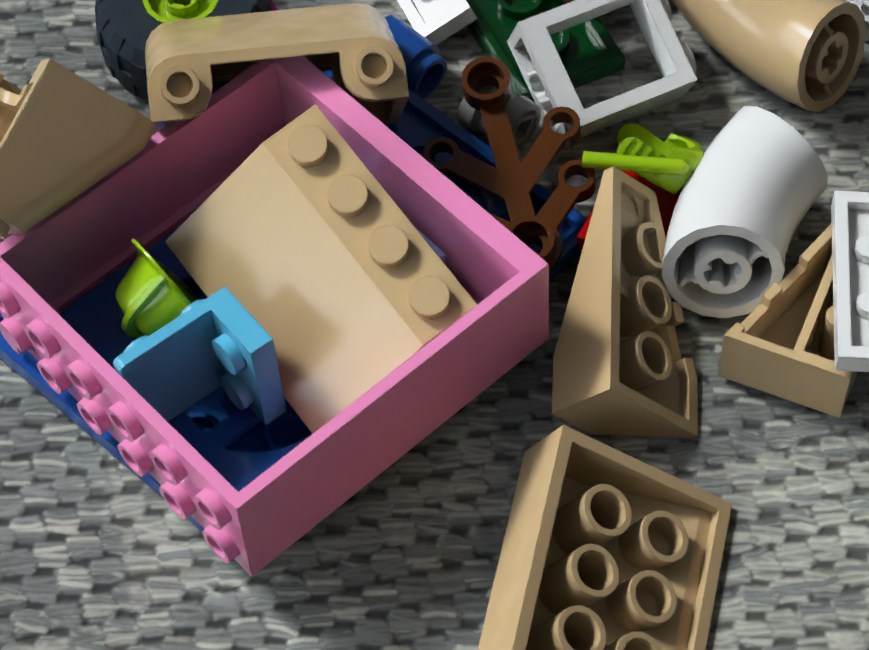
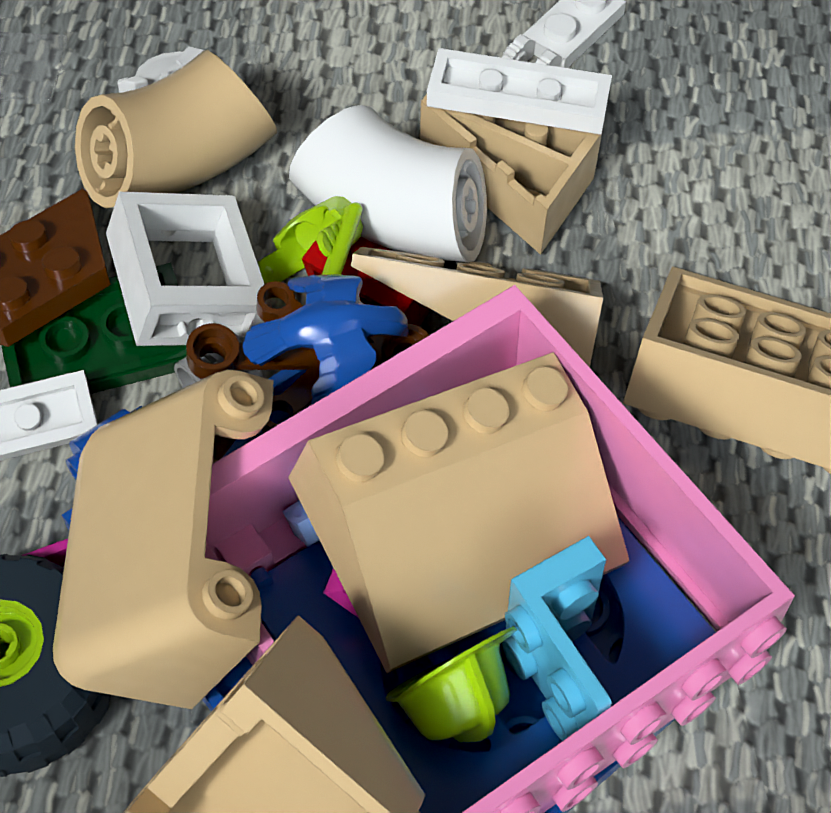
camera: 85 degrees left, 0 degrees up
none -> blue animal [243,274,409,405]

